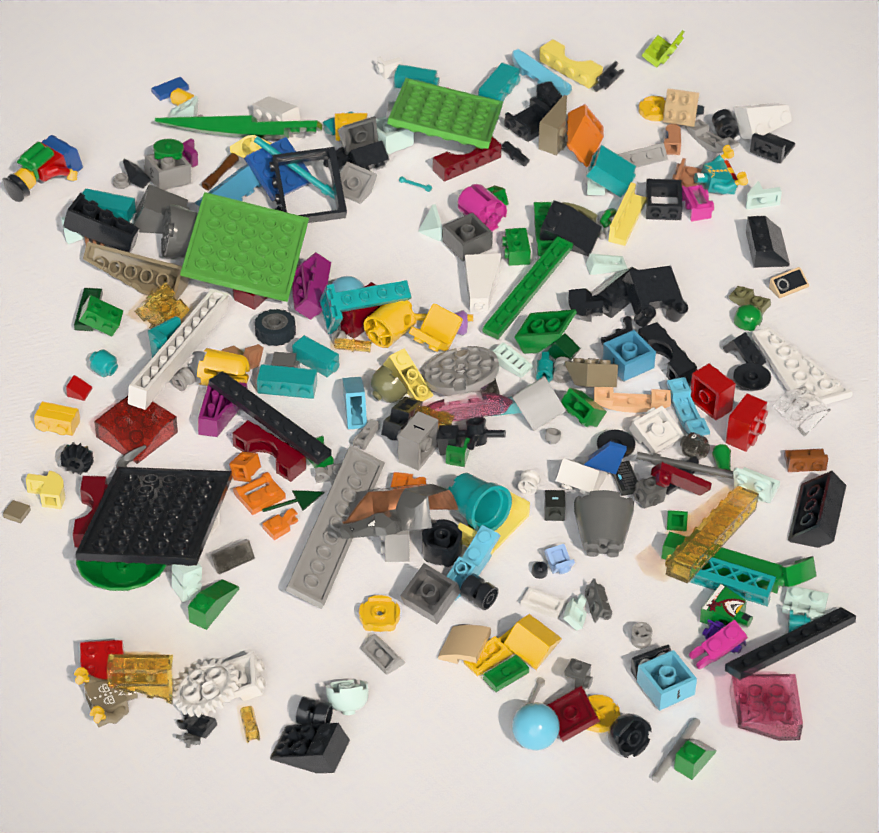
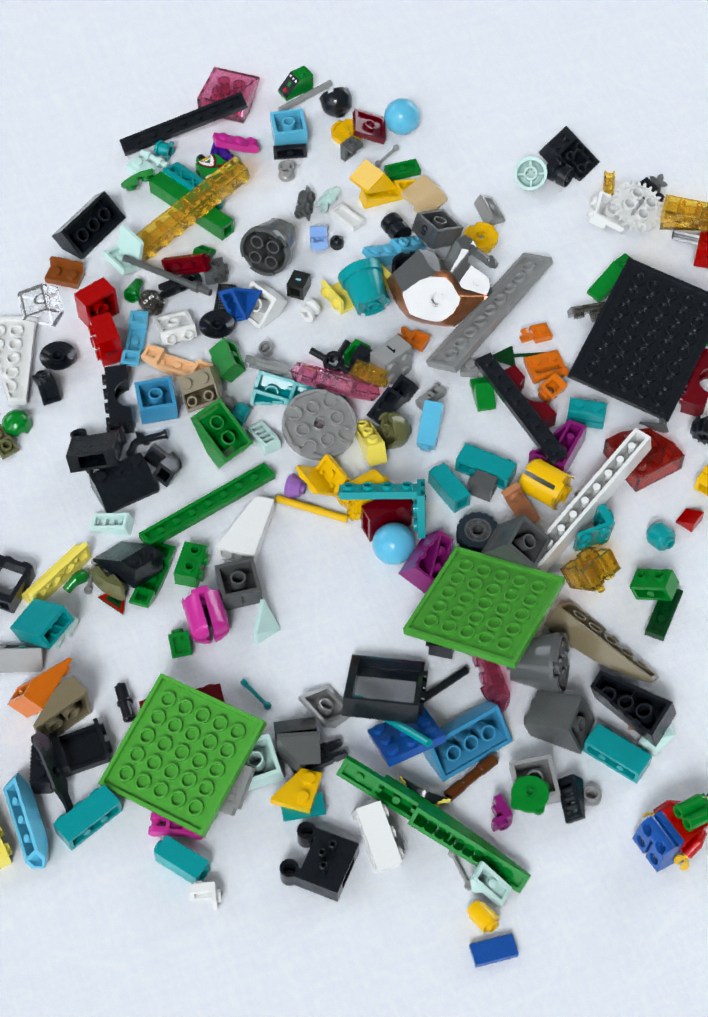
camera: 160 degrees left, 10 degrees up
none -> black piece [31,732,73,813]
none -> black piece [279,821,359,902]
none -> dark grey slope [481,514,551,569]
none -> teal brick [566,397,607,430]

